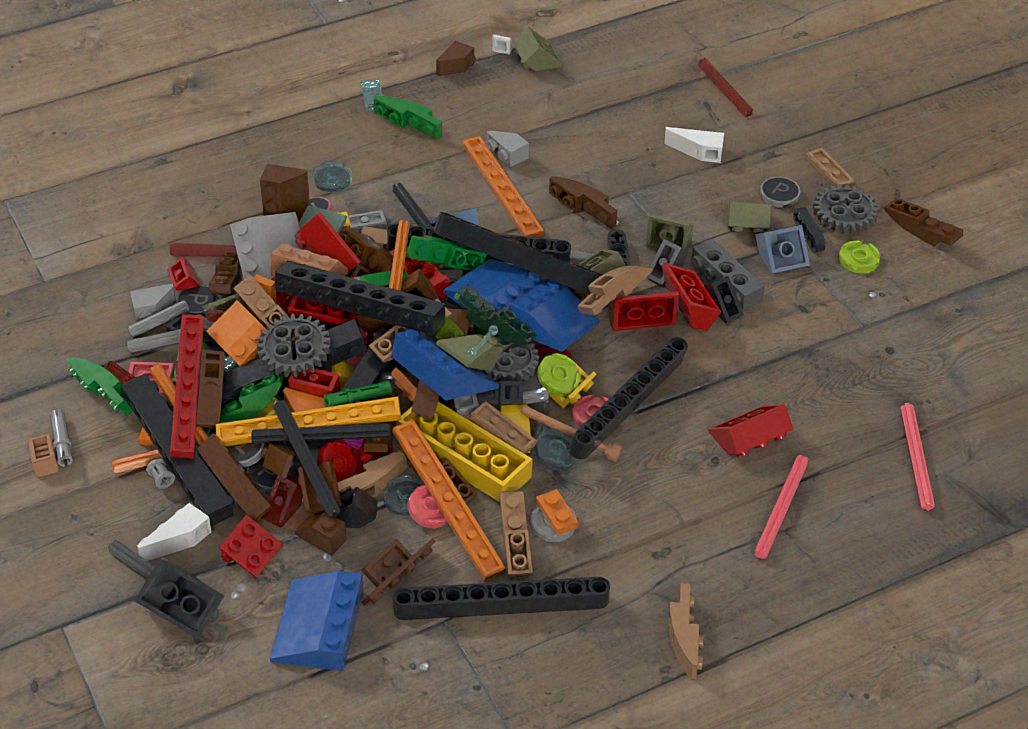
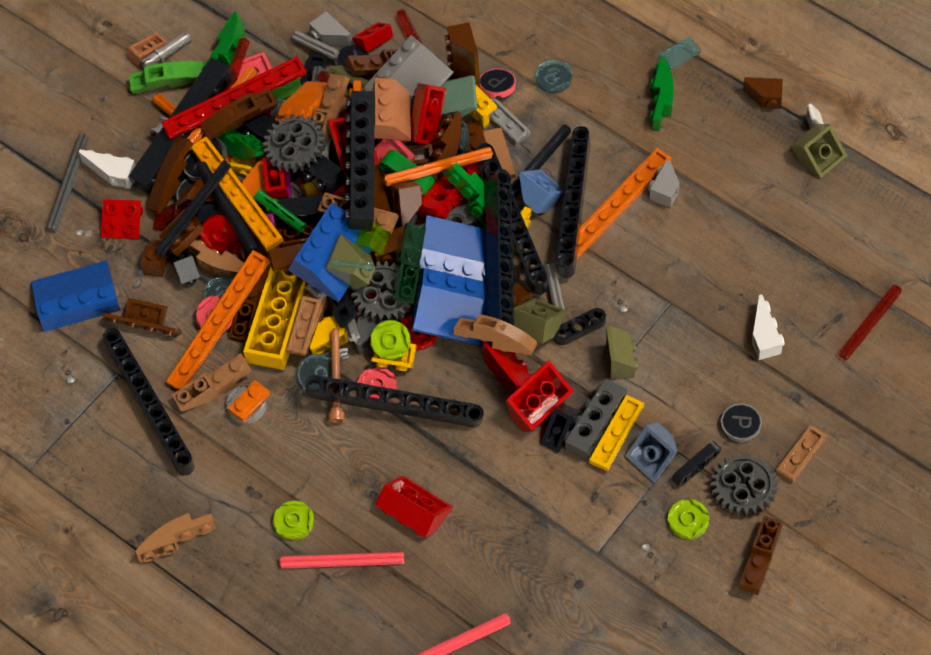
camera: 70 degrees right, 15 degrees up
light grey axle [127,329,181,353] -> none
black slope [134,557,224,639] -> none
reddish brown slope [549,176,617,229] -> none
flat silver slope [647,239,689,286] -> none
olive slope [727,202,771,233] -> none
none -> bright green slope [129,61,205,94]
none -> lime tile [273,500,314,541]
none -> black beam [556,126,591,278]
none -> yellow plate [589,395,644,472]

